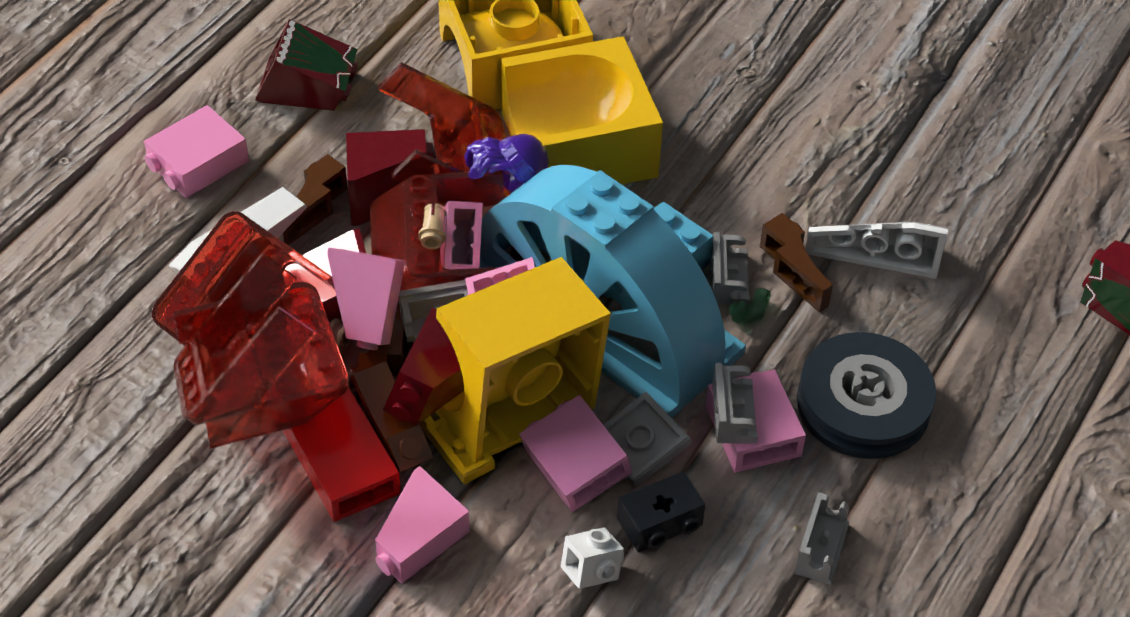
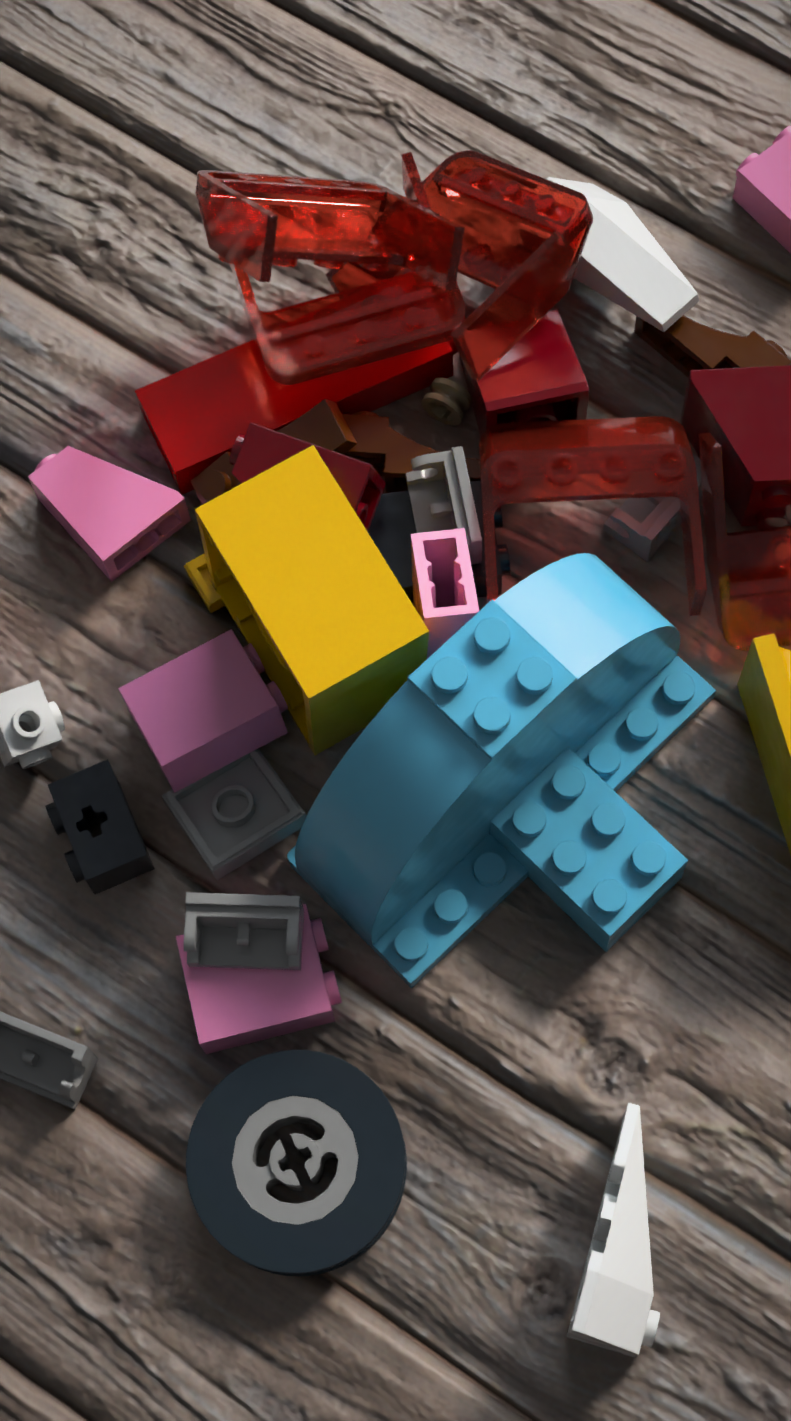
camera: 100 degrees right, 20 degrees up
bright pink slope [327,247,405,350] -> none
tan pin [418,203,446,249] -> none
bright pink brick [439,201,483,280] -> none
dark purple hair [464,134,549,195] -> none
light grey hinge [711,232,750,306] -> none
clear green arm [729,288,771,325] -> none
reddish brown slope [760,213,833,312] -> none

